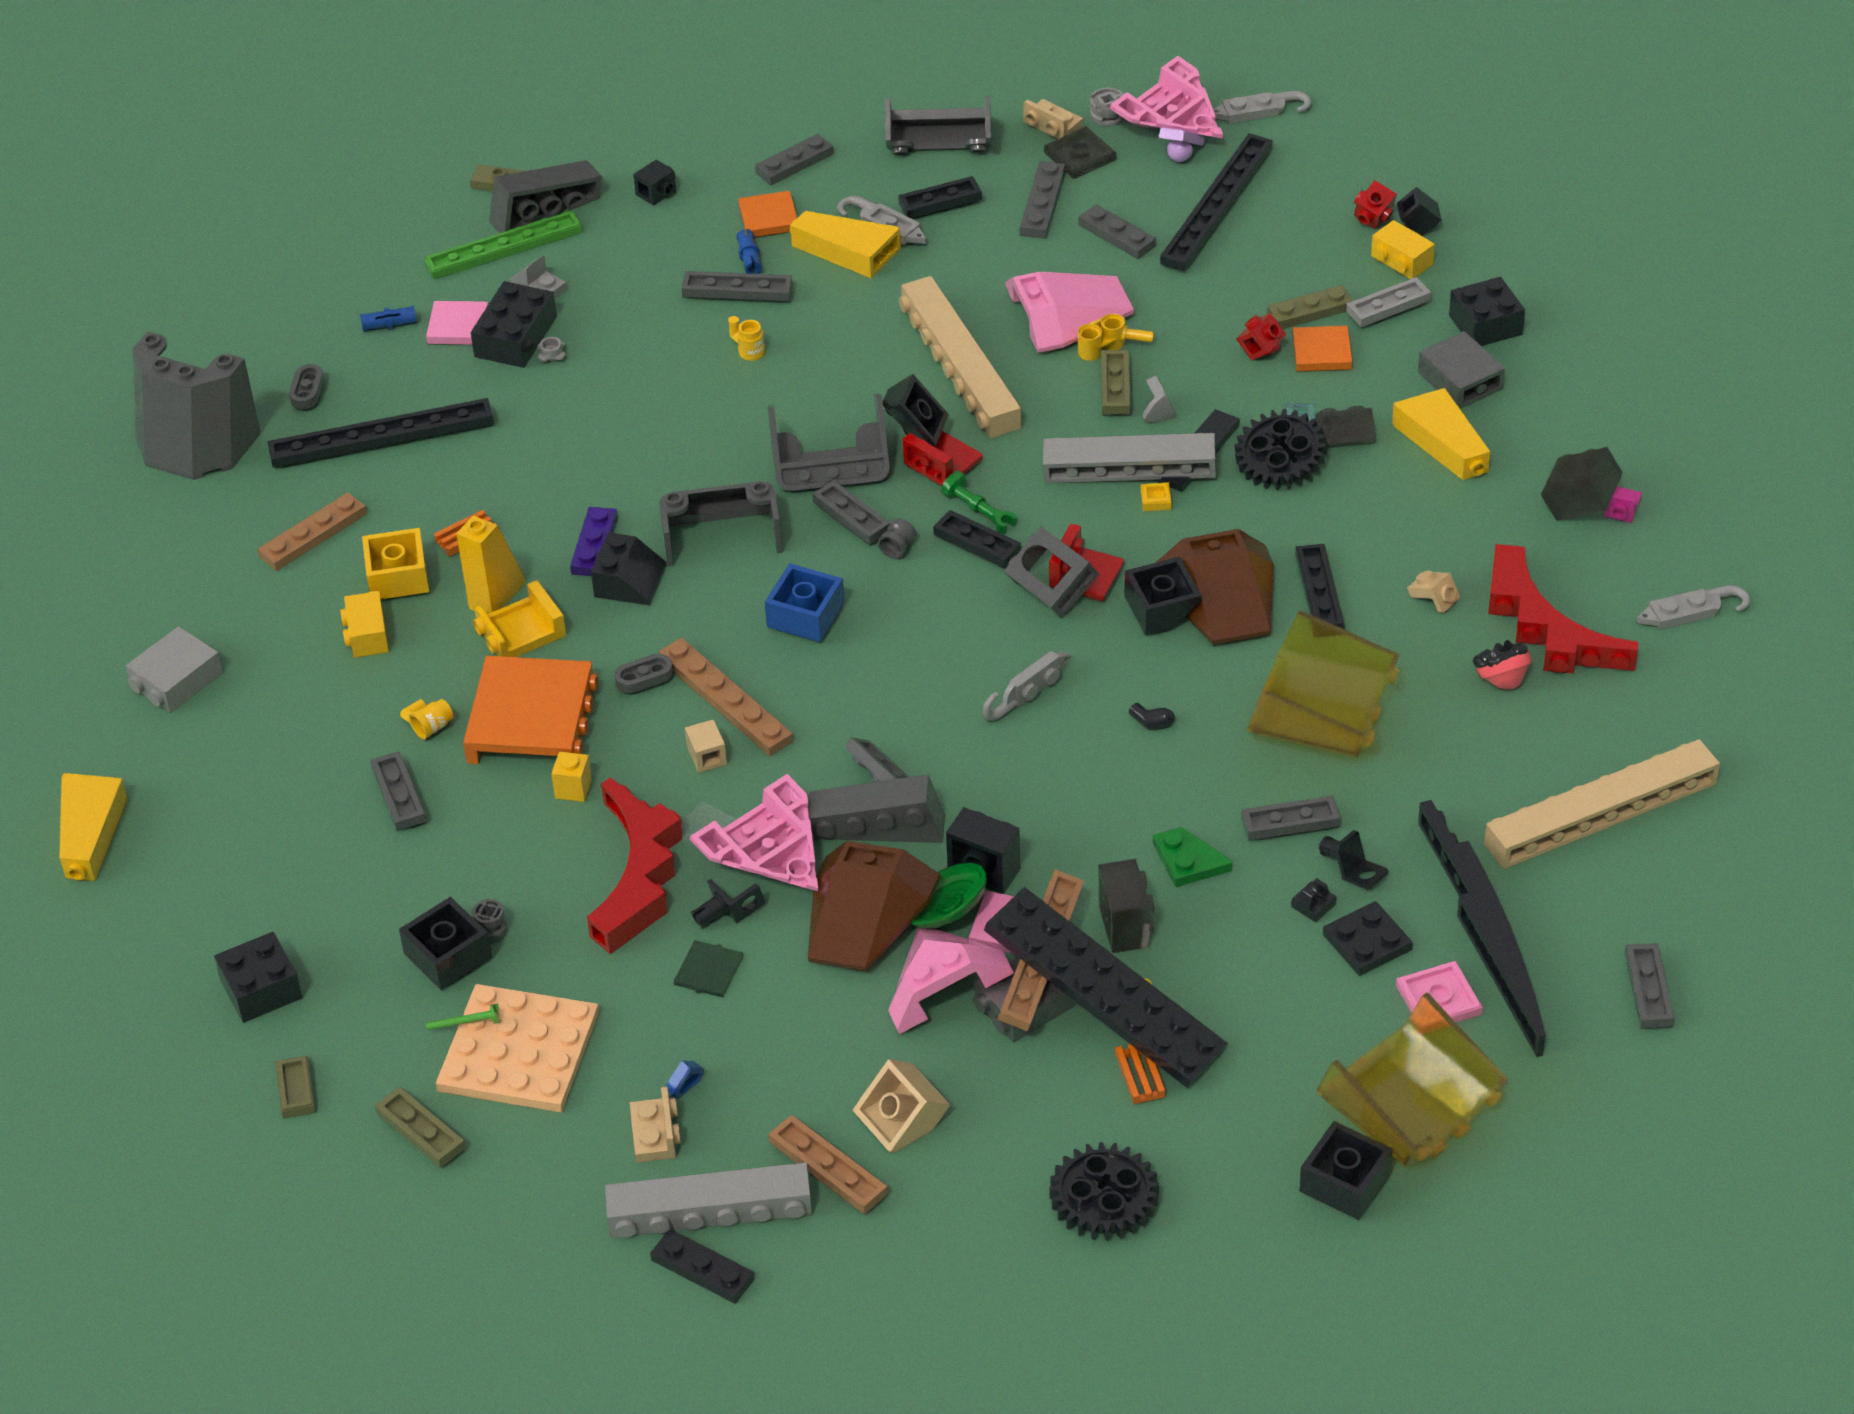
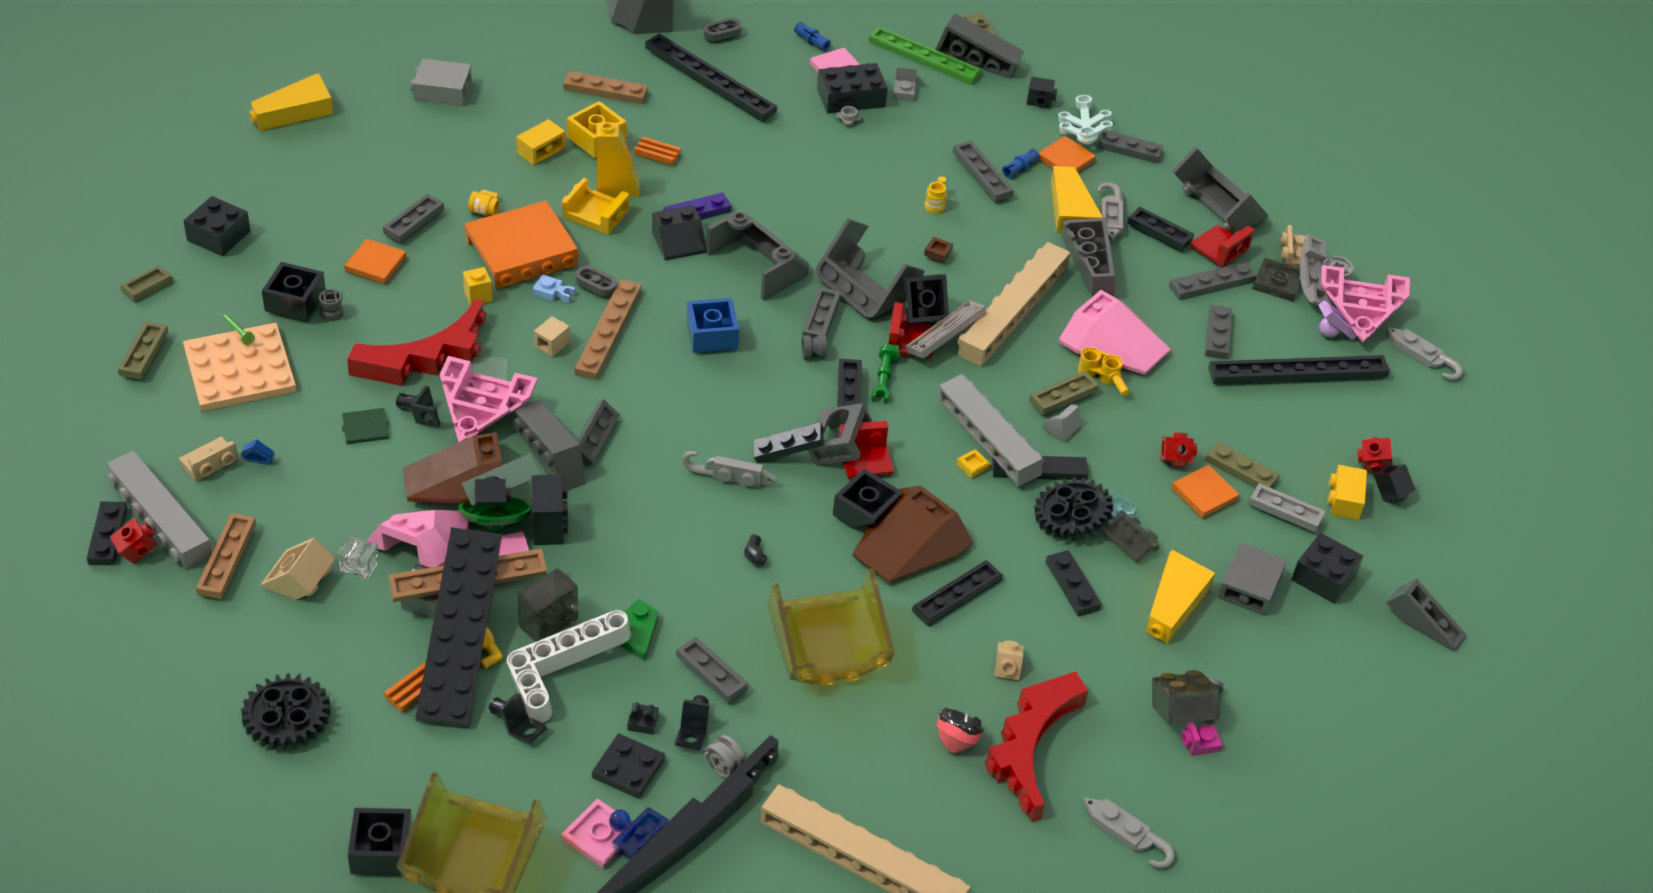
camera: 50 degrees right, 0 degrees up
none -> red brick [110,518,157,564]
none -> clear brick [337,536,379,579]
none -> orange tile [344,238,406,284]
none -> sand green tile [462,453,540,506]
none -> black brick [475,476,511,512]
none -> black bracket [489,693,547,744]
none -> white beam [507,610,631,723]
none -> light blue plate [532,274,575,303]
none -> clear blue plate [609,807,669,860]
none -> light grey wheel [704,735,745,778]
none -> plate [754,422,824,463]
none -> light grey tile [906,300,987,359]
none -> reddish brown plate [924,237,953,263]
none -> black plate [1046,550,1102,616]
none -> light aqua plant [1058,95,1113,145]
none -> dark grey wedge [1063,218,1115,297]
none -> red bracket [1190,225,1255,267]
none -> light grey slope [1300,234,1331,306]
none -> dark grey slope [1386,579,1466,651]

